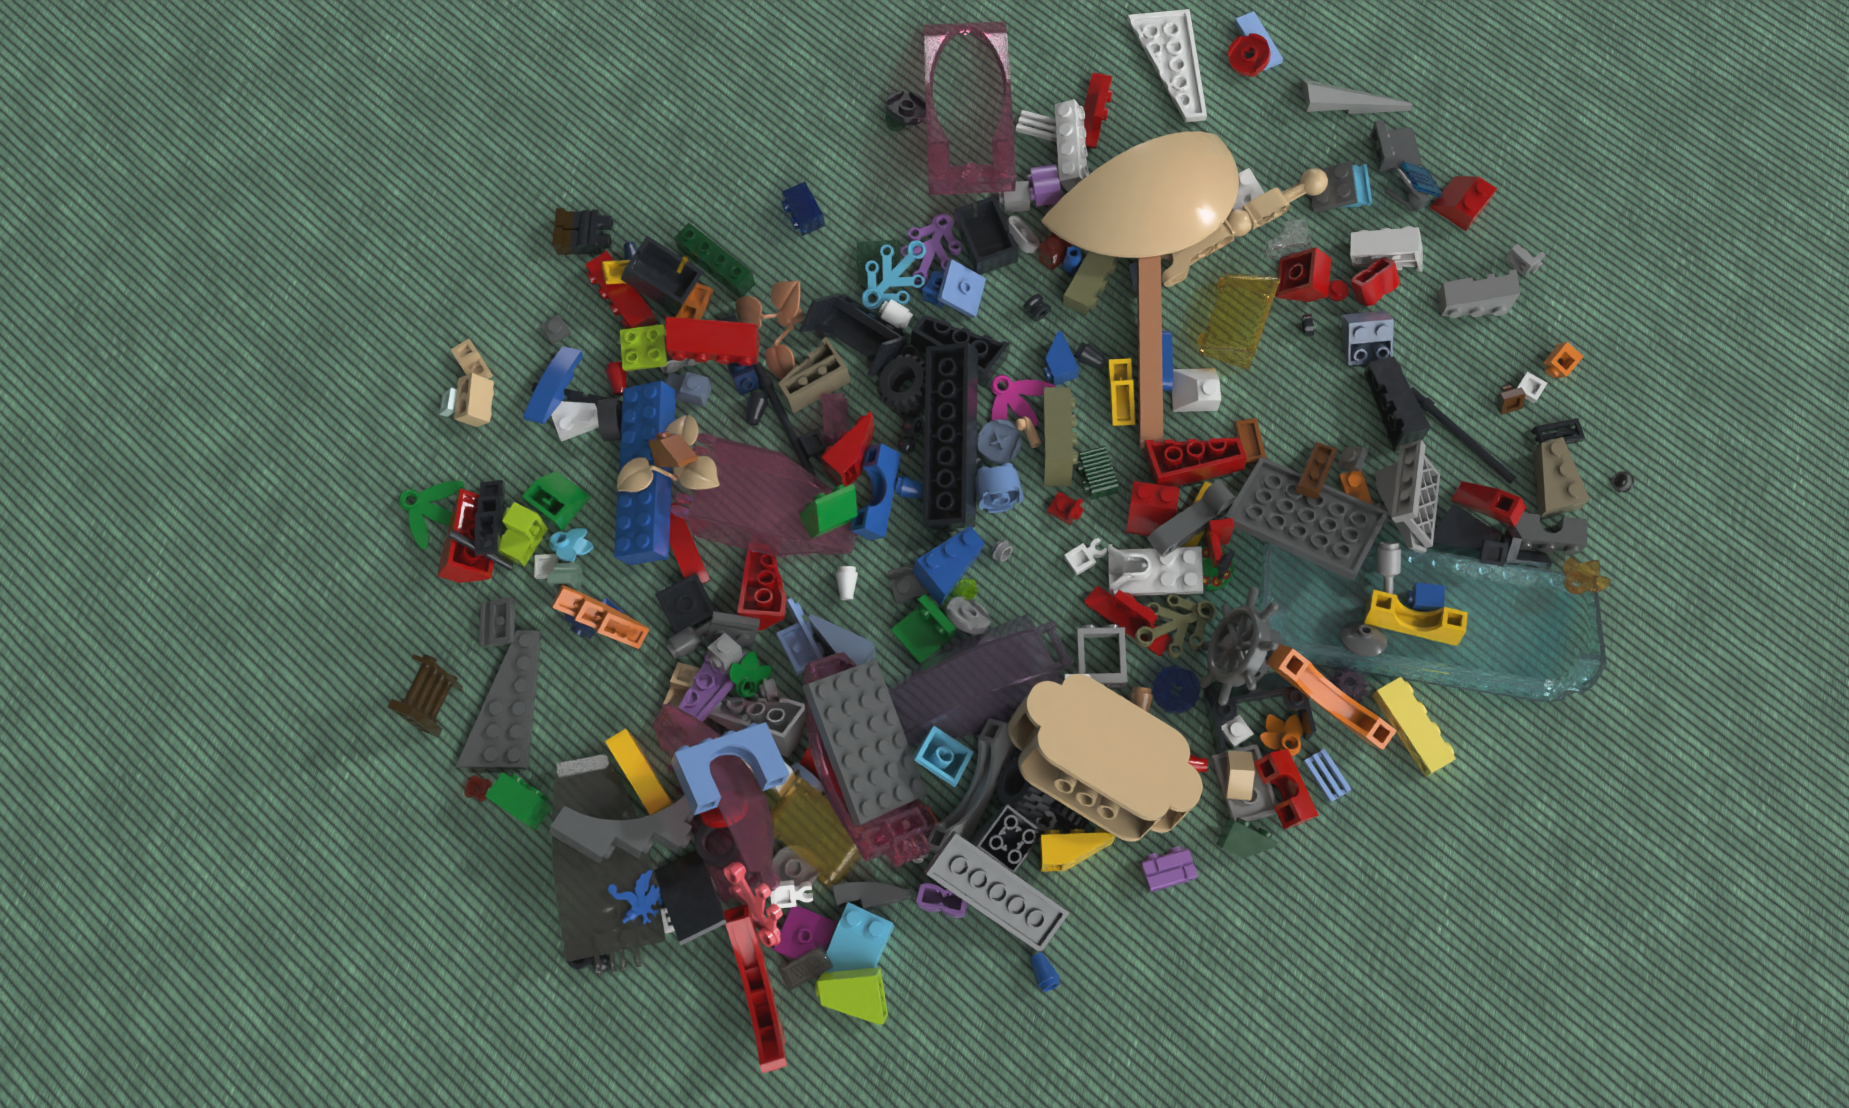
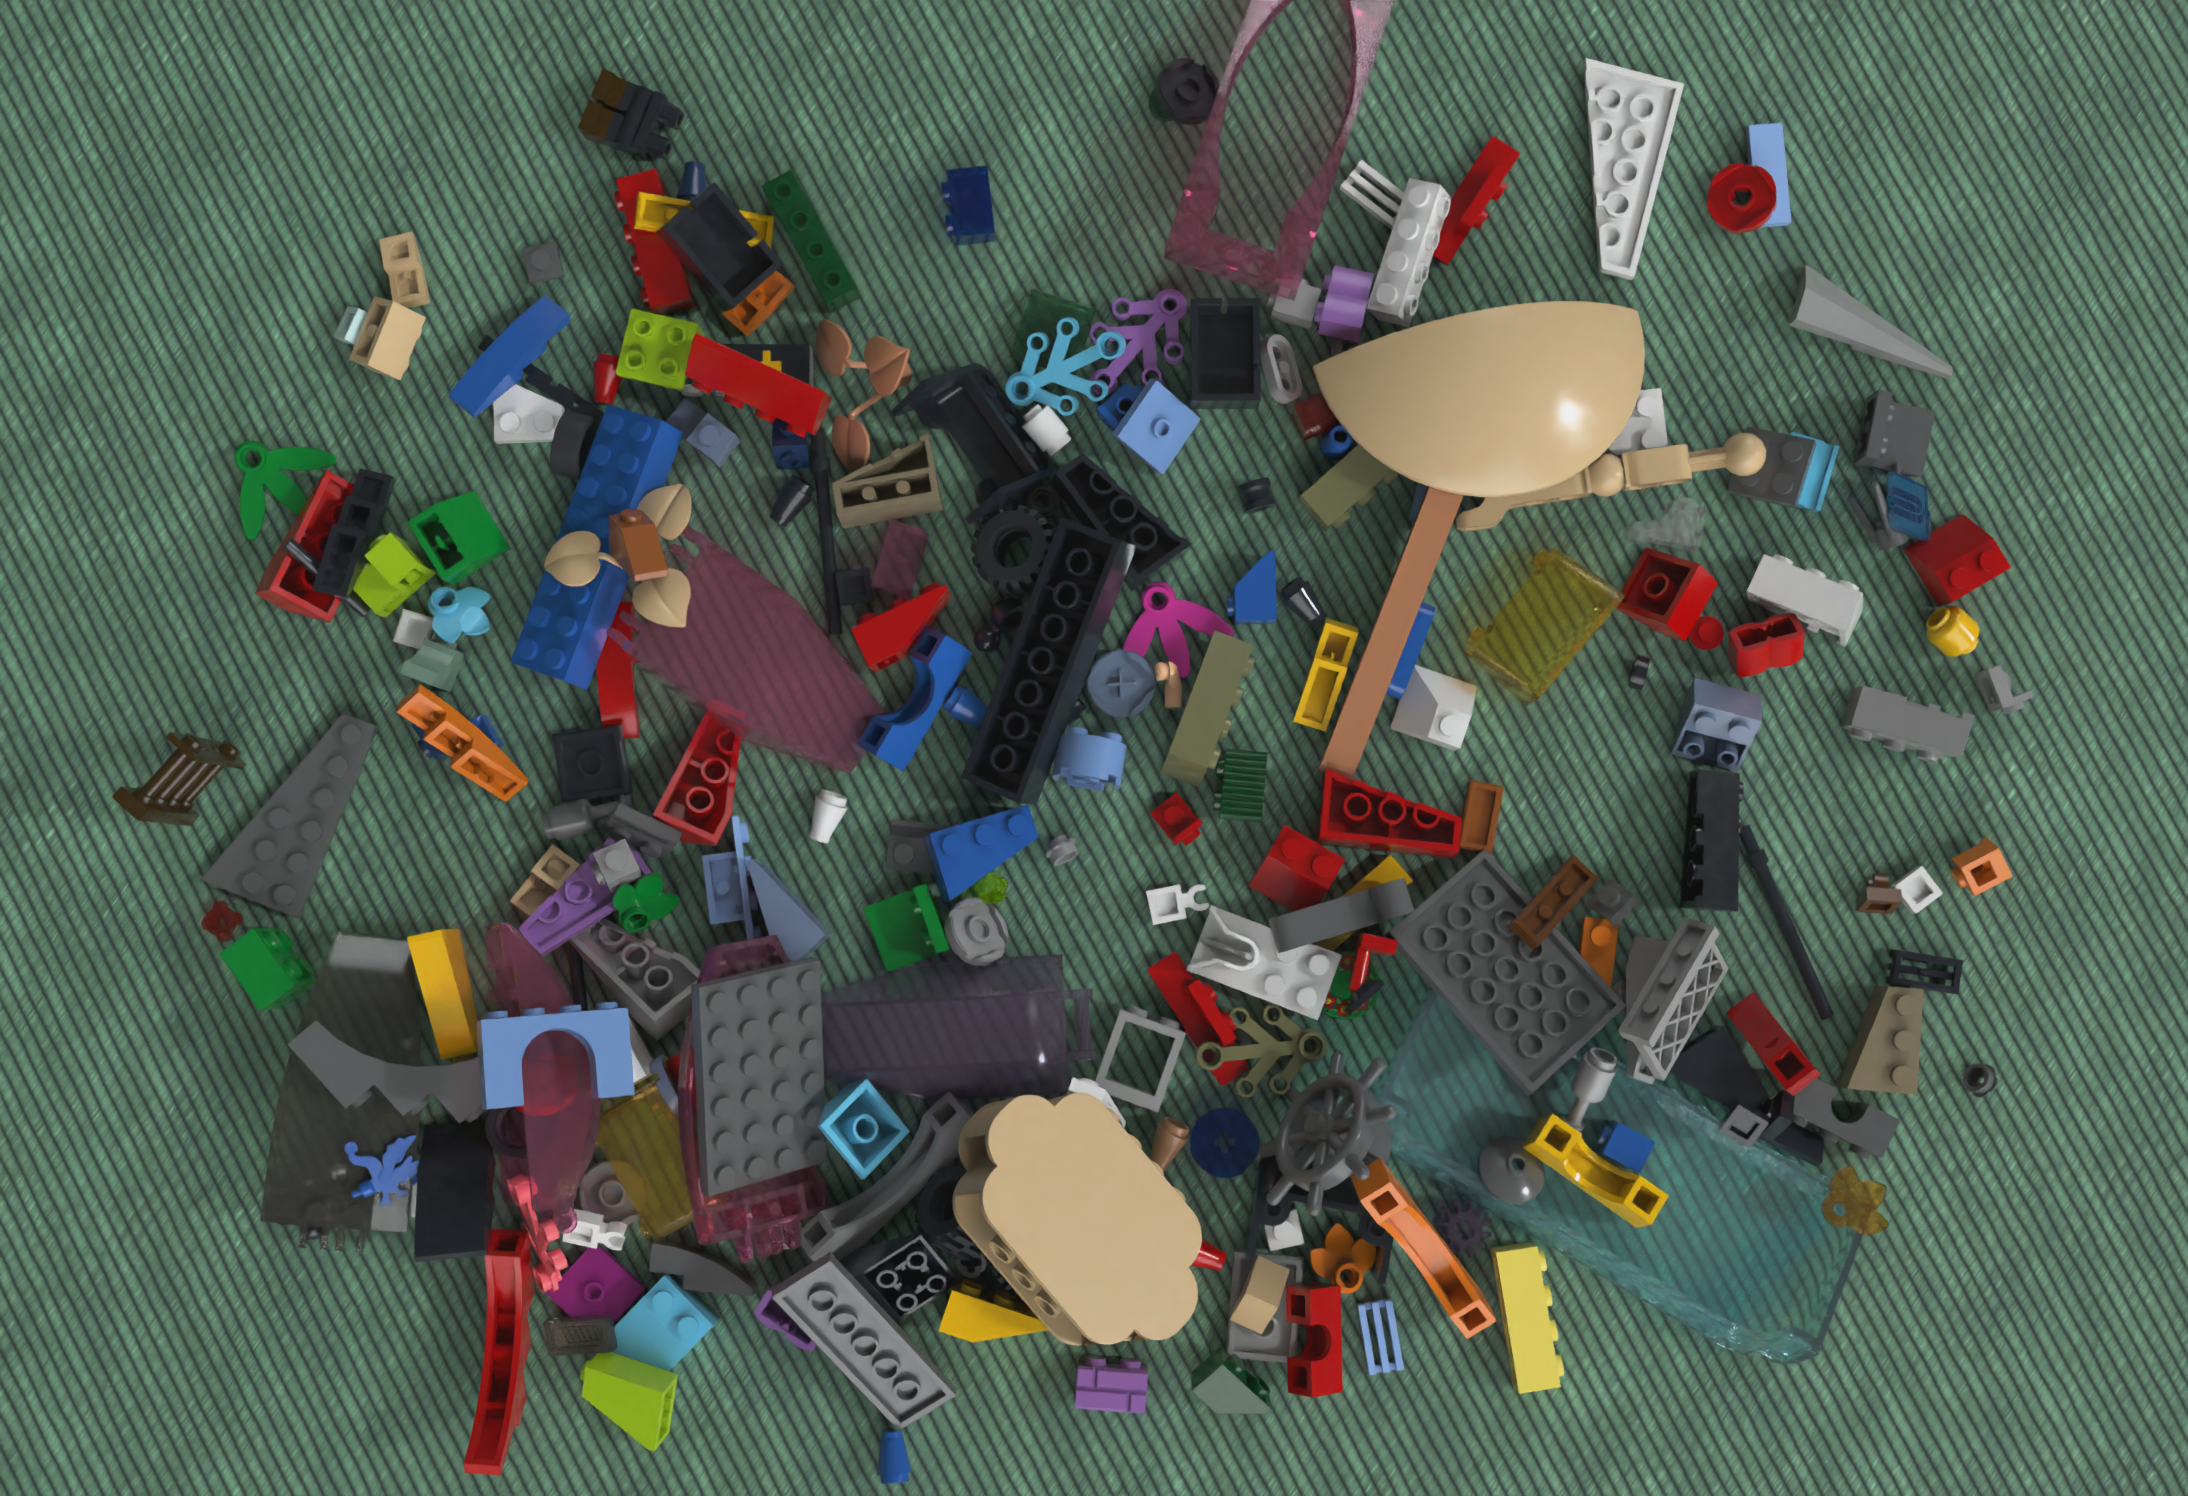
camera: 15 degrees right, 15 degrees up
dark grey plate [479,597,515,648] -> none
light grey plate [760,678,778,701] -> none
green slope [799,484,857,539] -> none
none -> yellow head [1926,606,1980,657]

